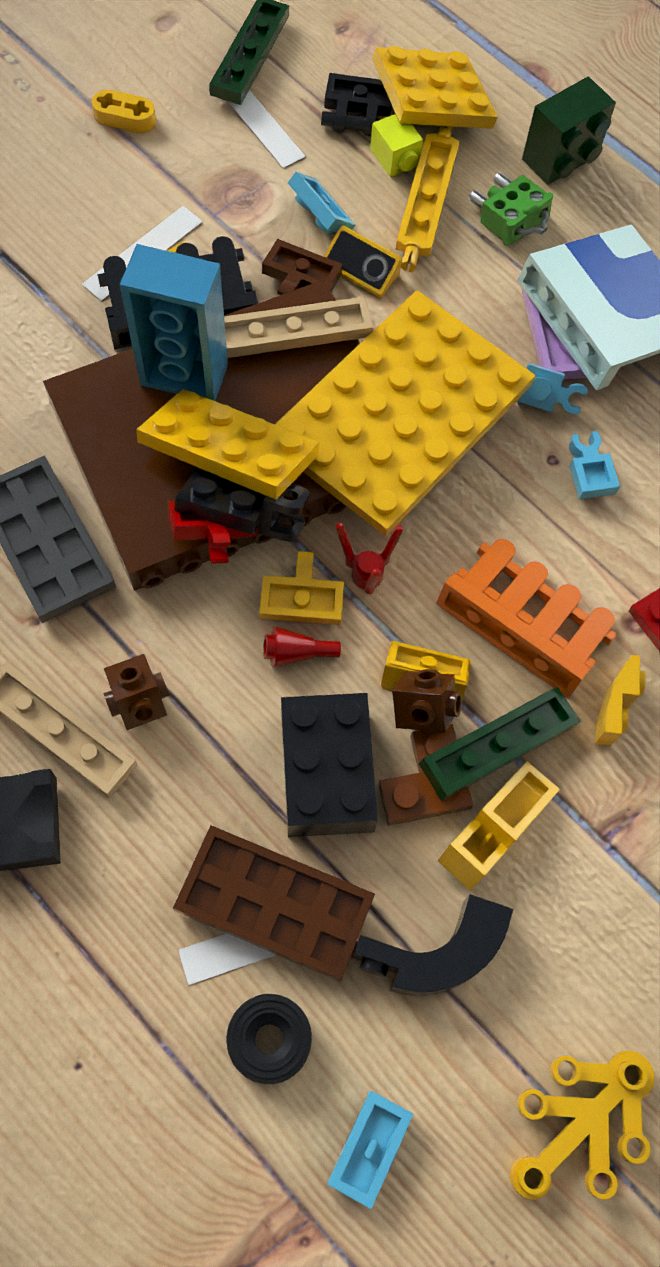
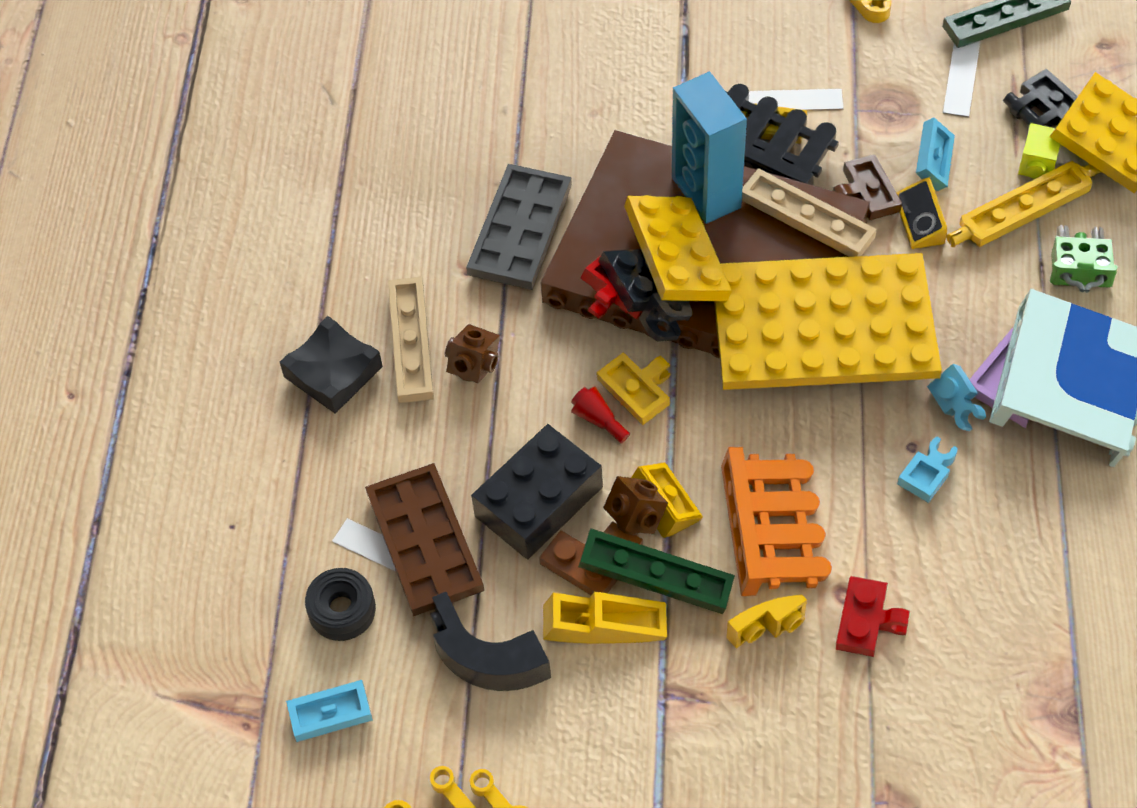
camera: 55 degrees right, 10 degrees down
red plant [336,523,403,594] -> none

